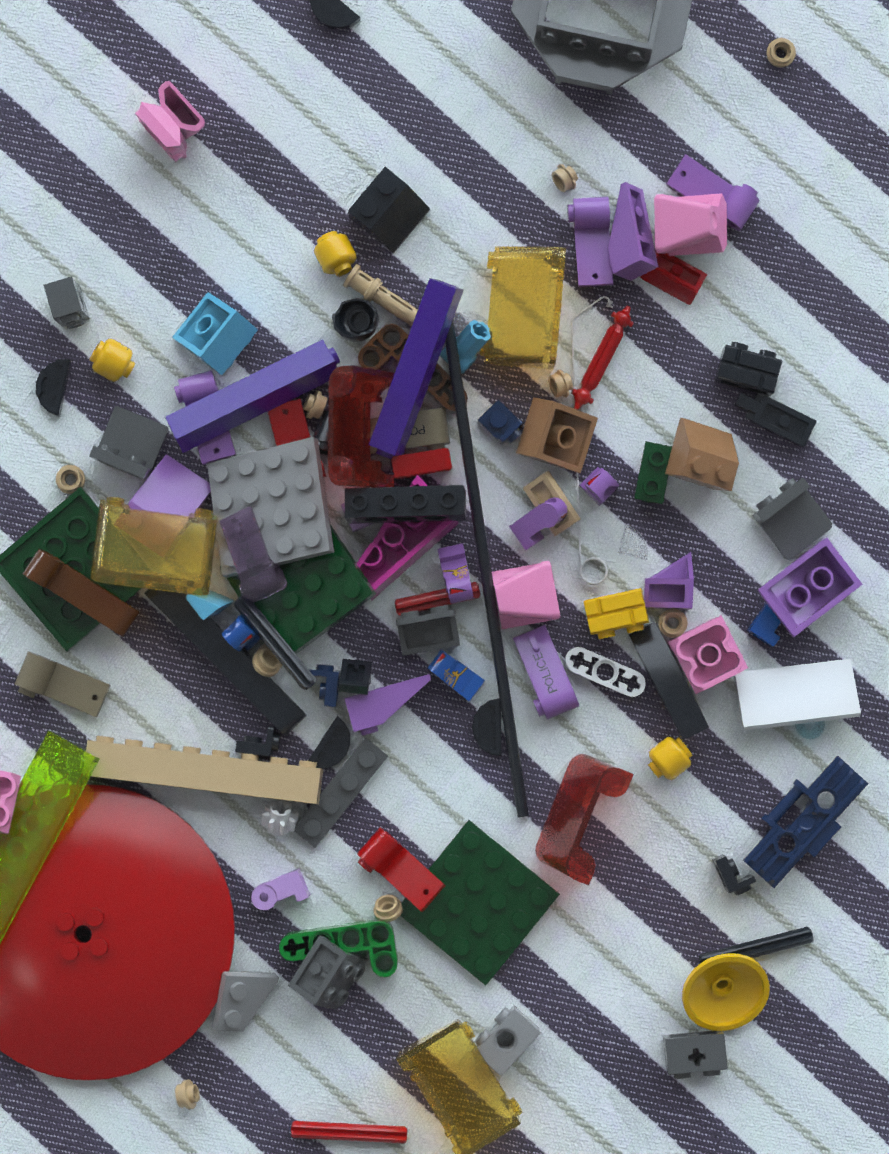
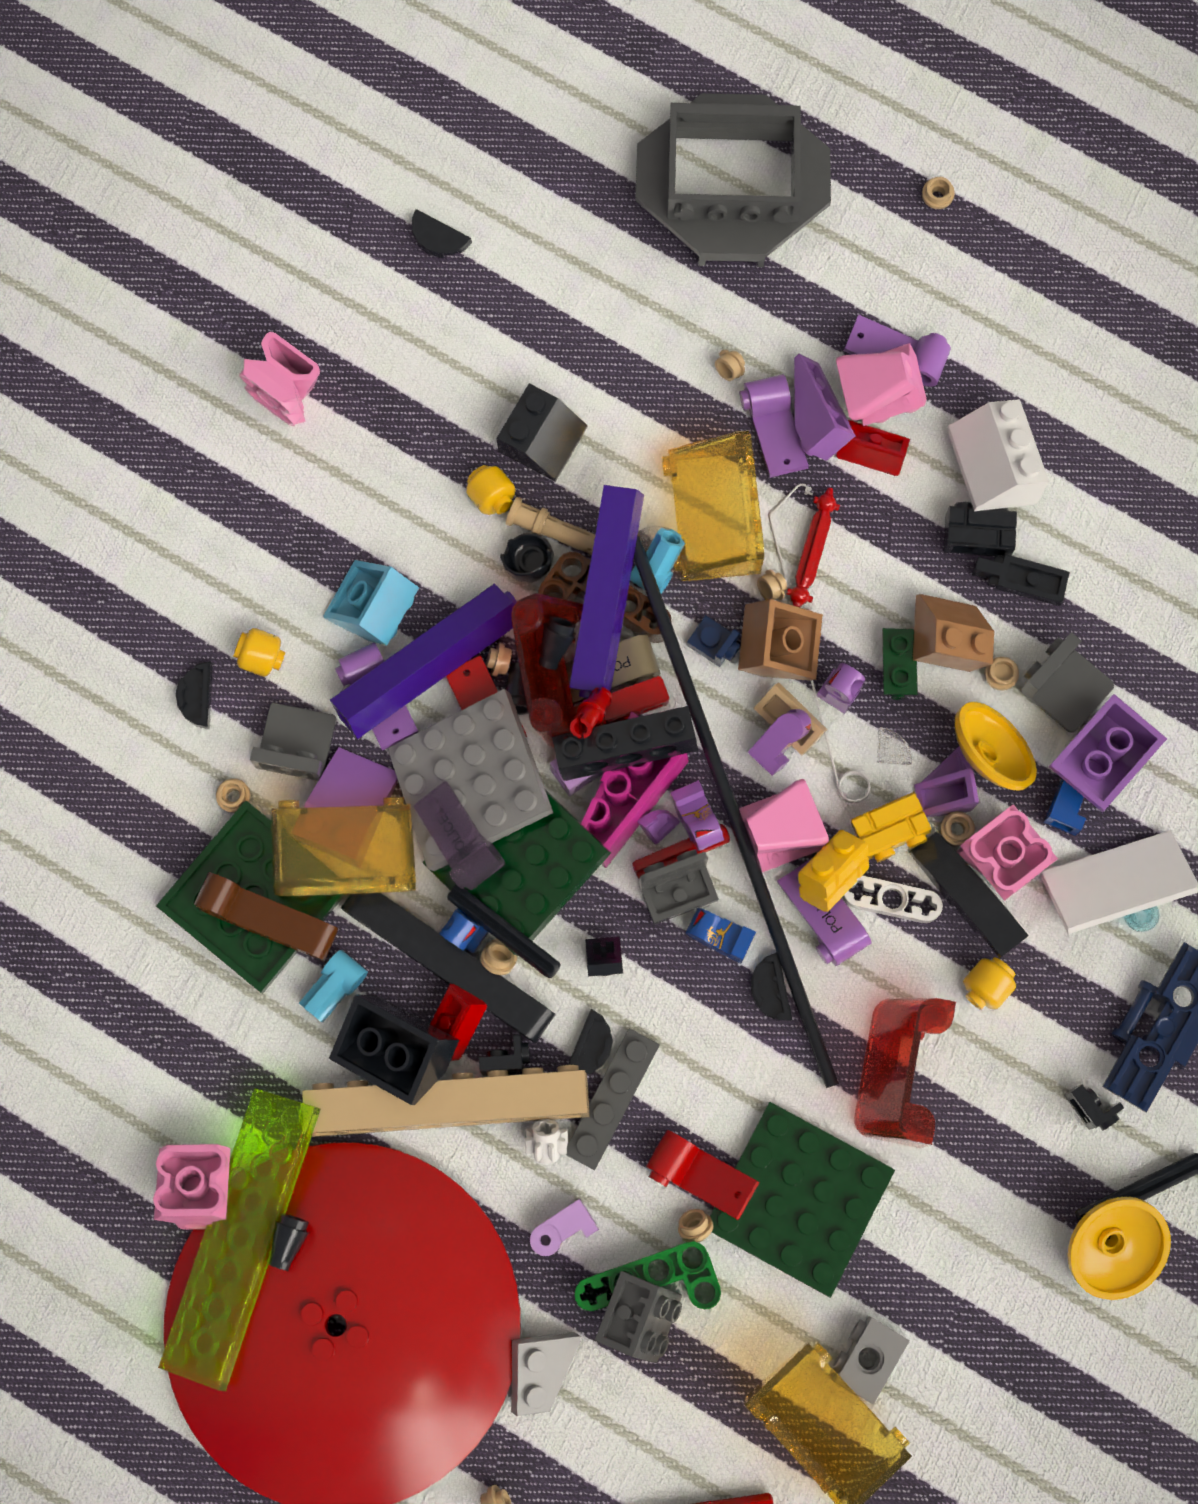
camera: 10 degrees left, 10 degrees down
dark tan door [15,651,111,717] -> none
dark grey brick [43,276,90,329] -> none
medium azure slope [186,588,234,620] -> none
dark blue bracket [310,664,340,707] -> none
medium lavender slope [344,674,431,736] -> none
dark grey brick [663,1030,728,1079] -> none
none -> black cone [268,1213,310,1271]
none -> medium azure piece [299,950,368,1023]
none -> black slope [329,994,459,1105]
none -> red slope [430,984,487,1061]
none -> black cone [538,616,576,670]
none -> red pin [570,687,612,738]
none -> medium lavender tile [637,810,680,845]
none -> yellow brick [798,830,869,912]
none -> white slope [947,399,1049,511]
none -> yellow dish [955,702,1037,791]
none -> tan plate [985,657,1019,691]

